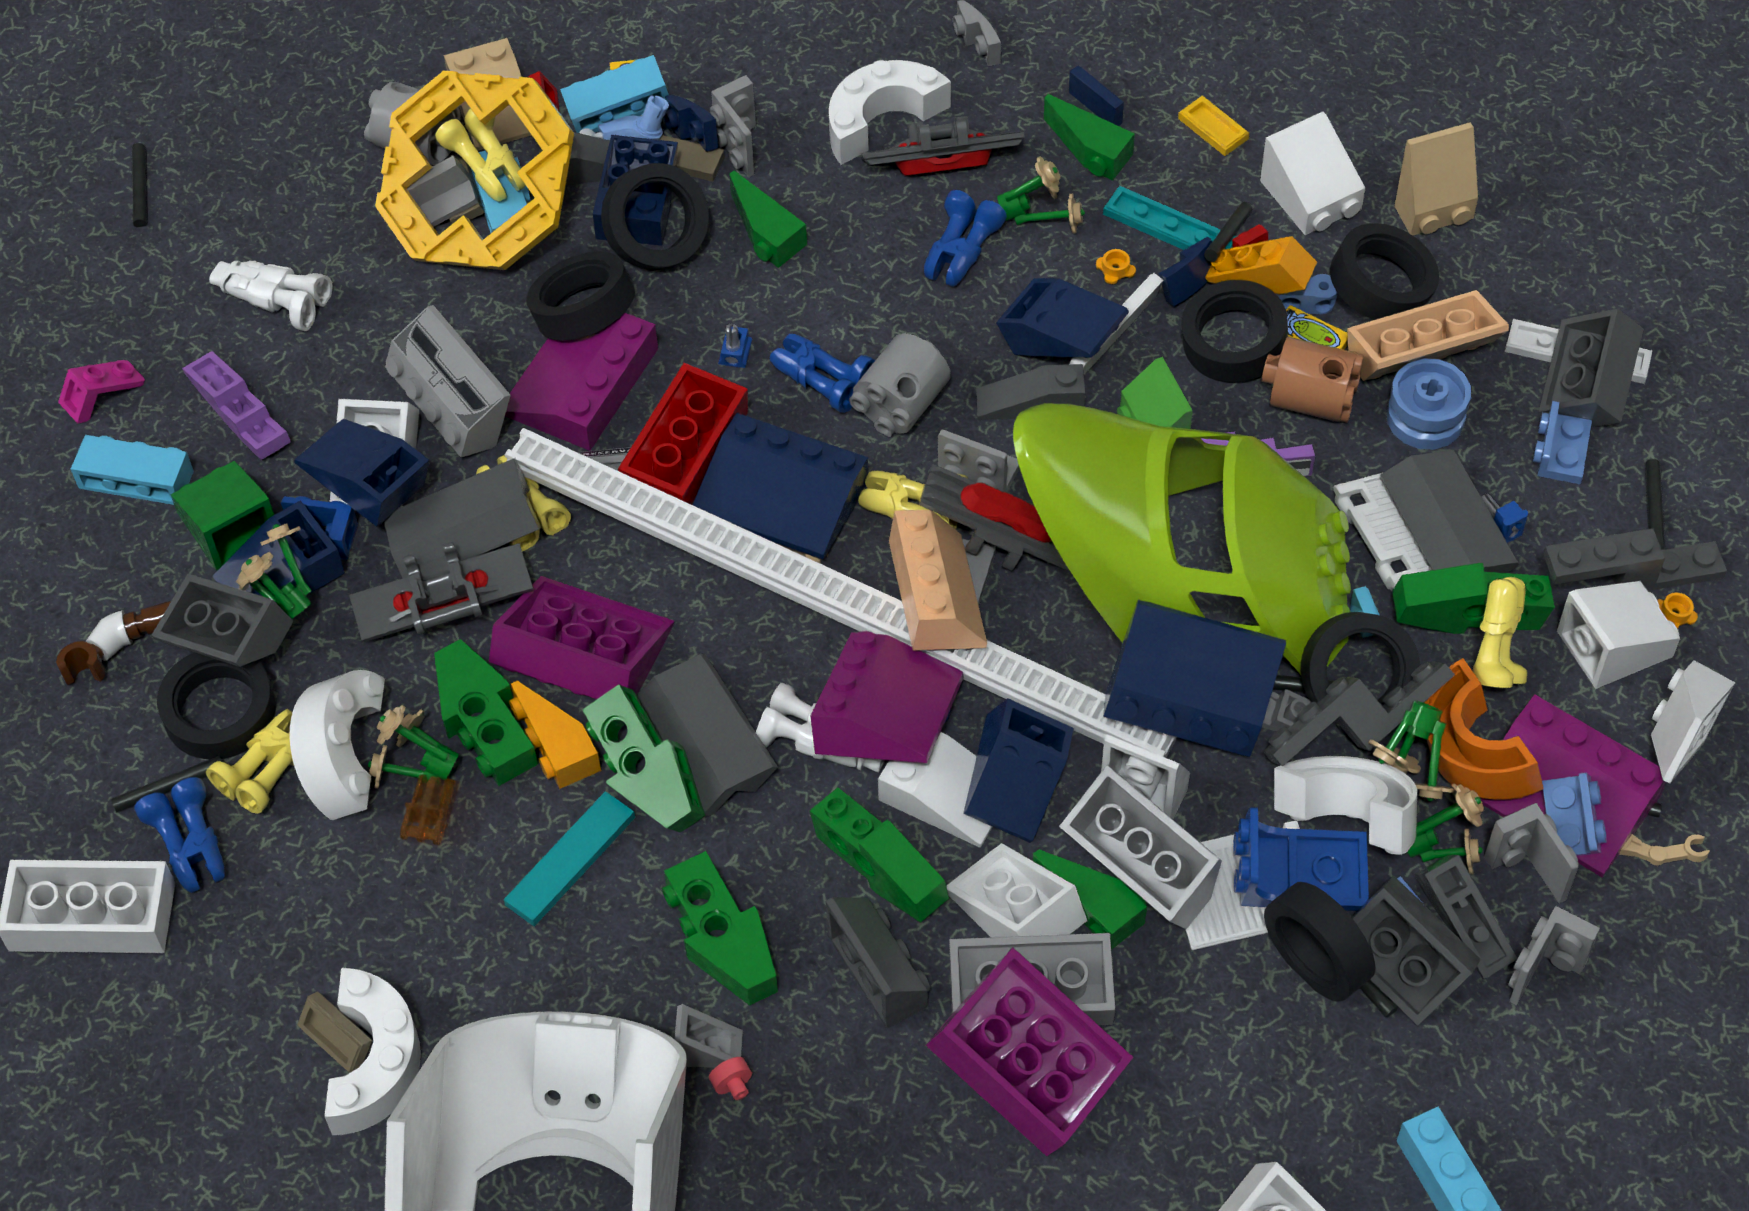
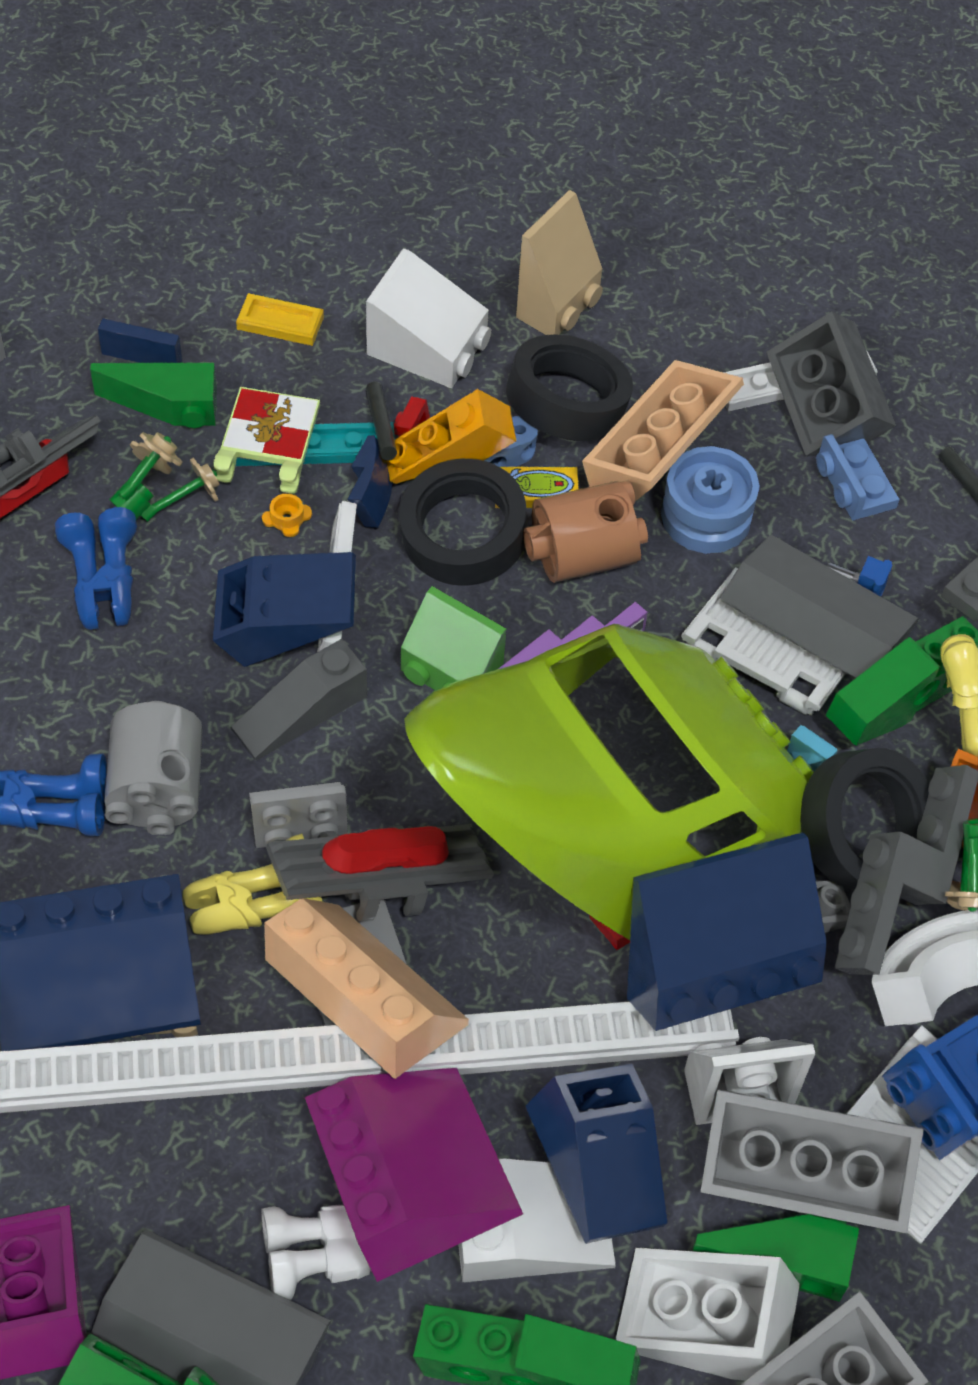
camera: 40 degrees left, 0 degrees up
none -> flag [214,387,320,494]

